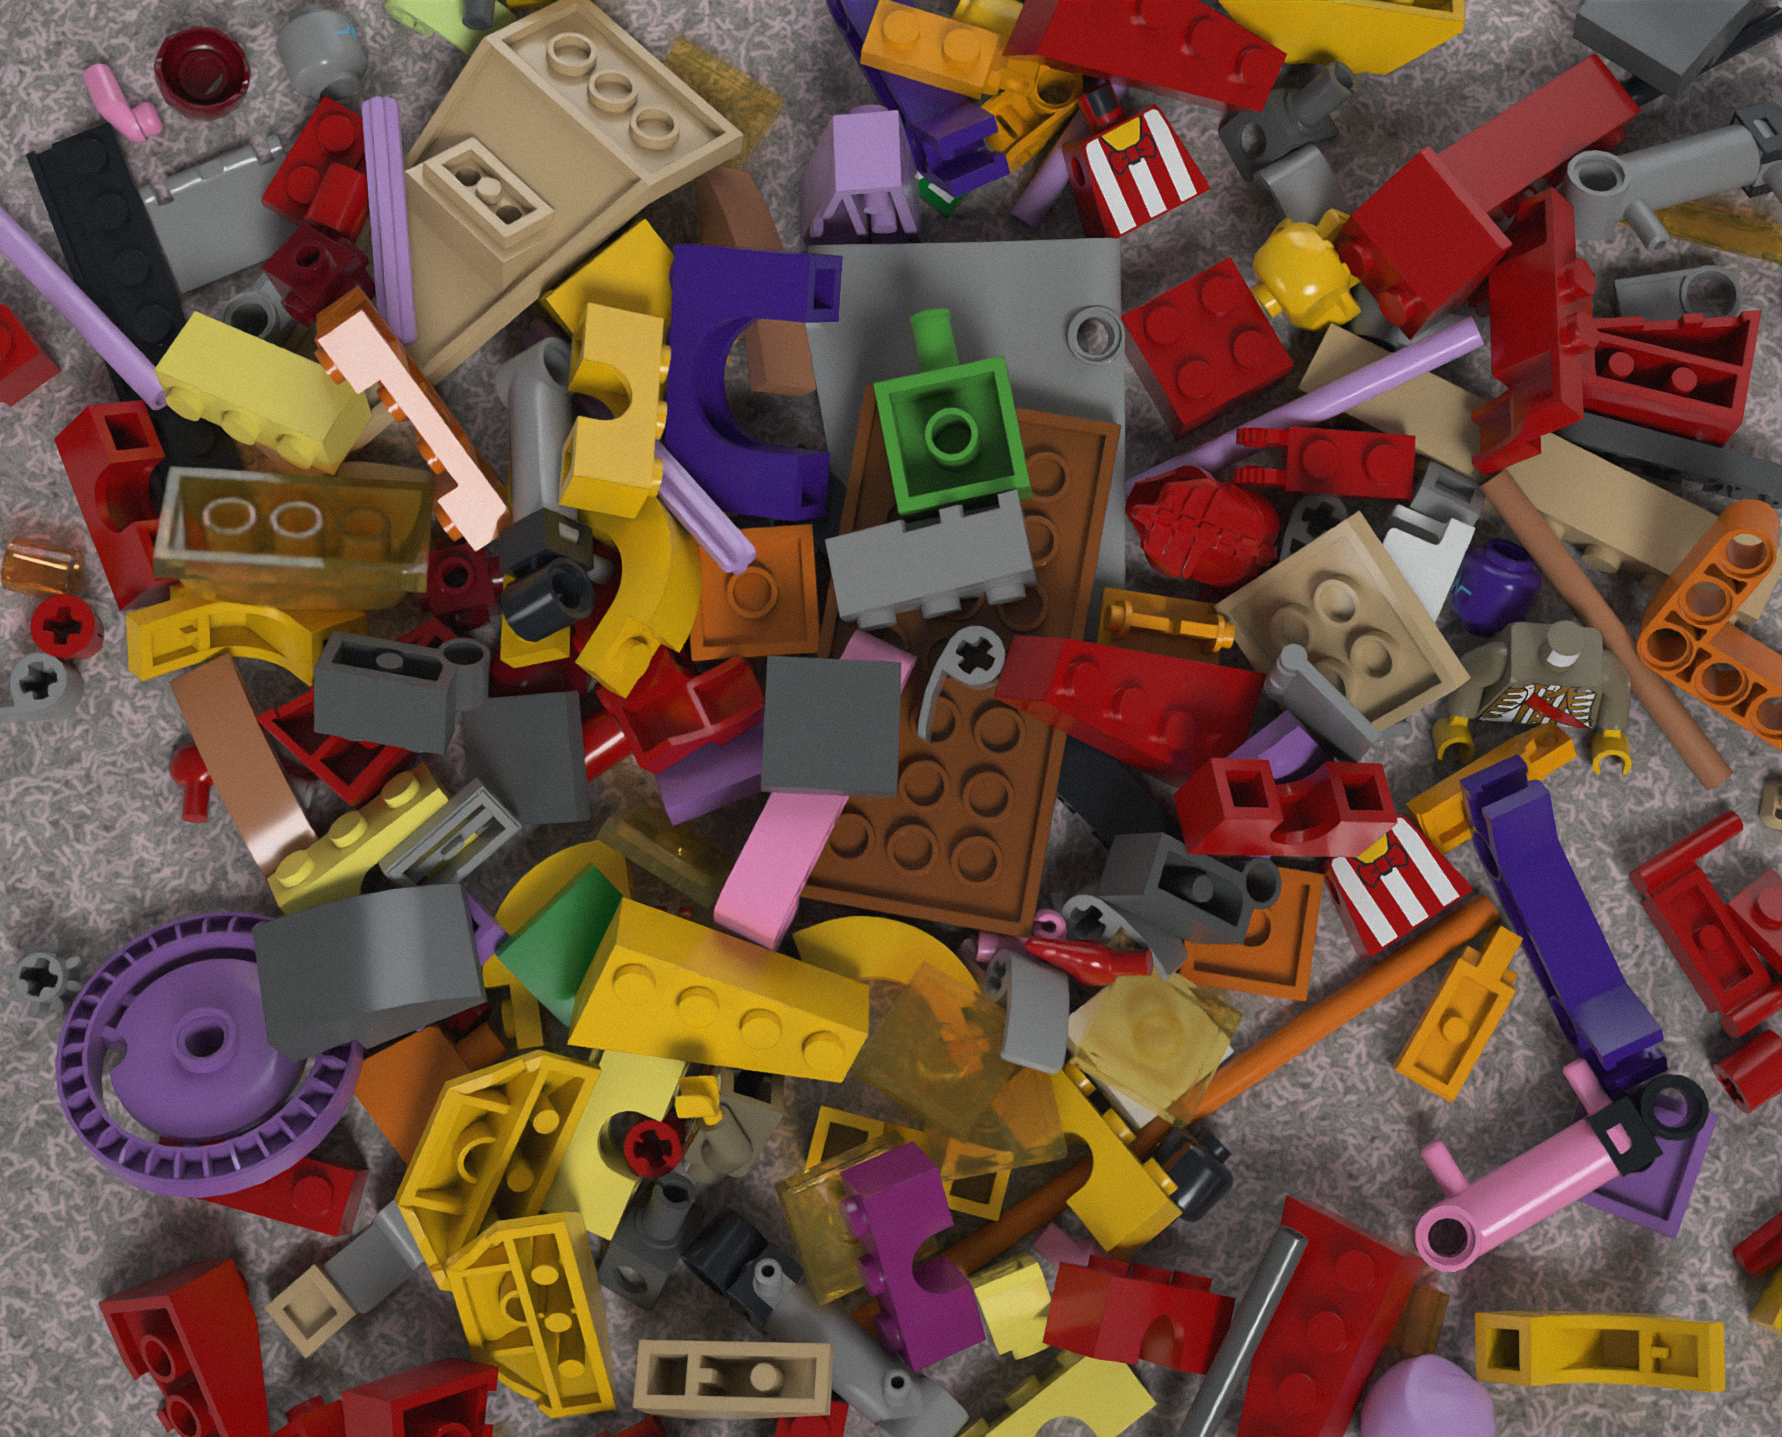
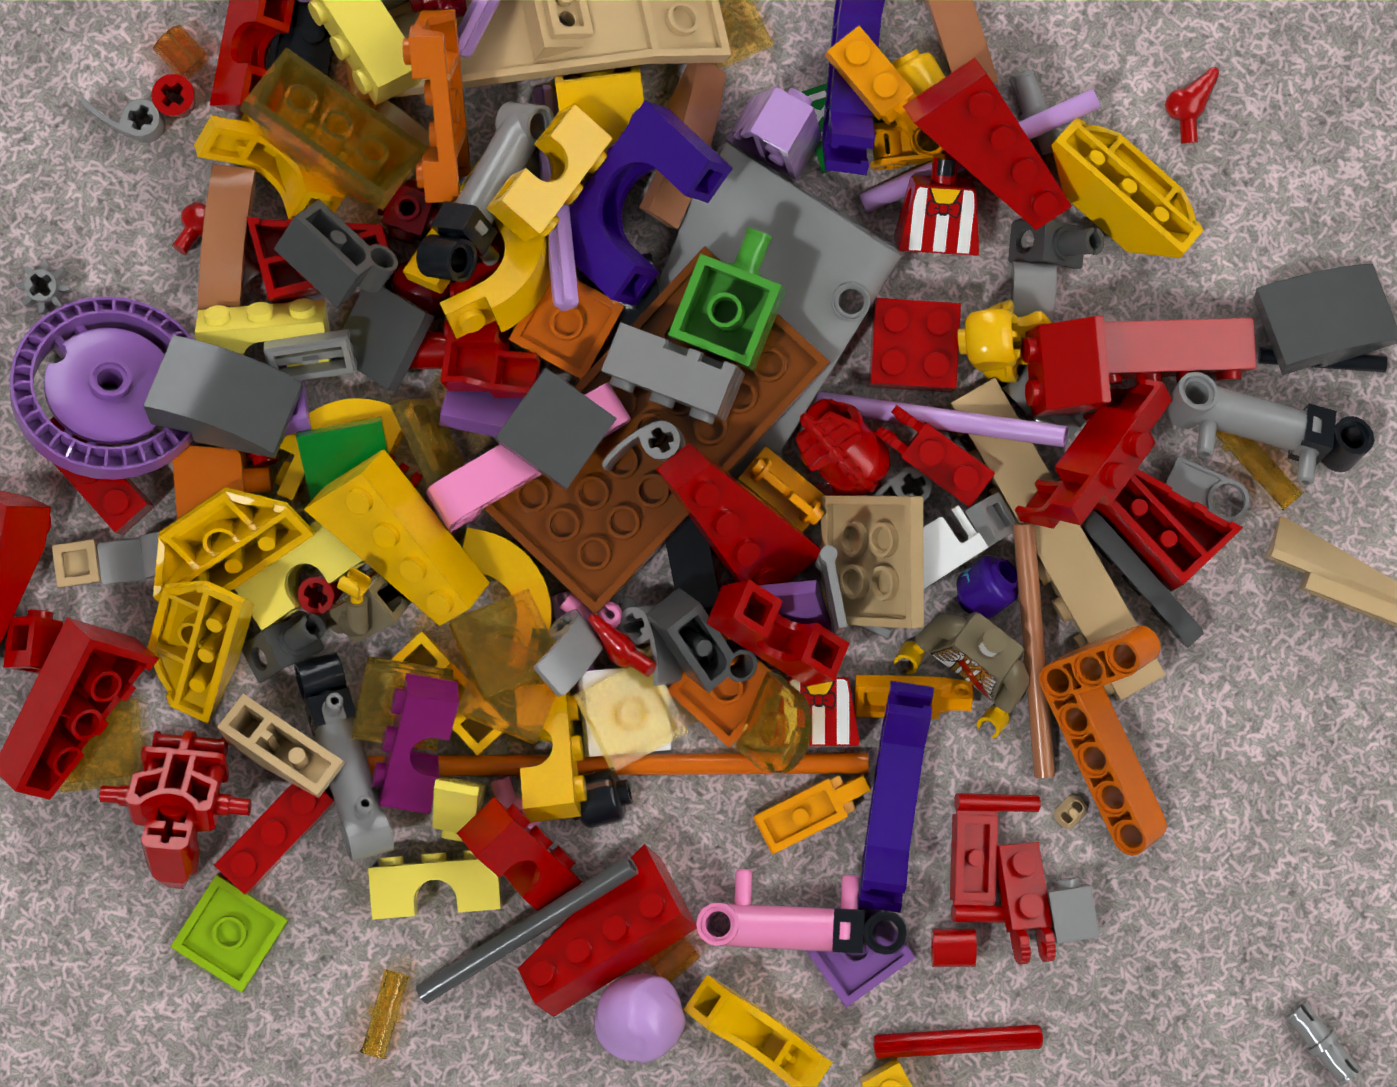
camera: 35 degrees right, 5 degrees up
none -> clear yellow tile [735,672,812,774]

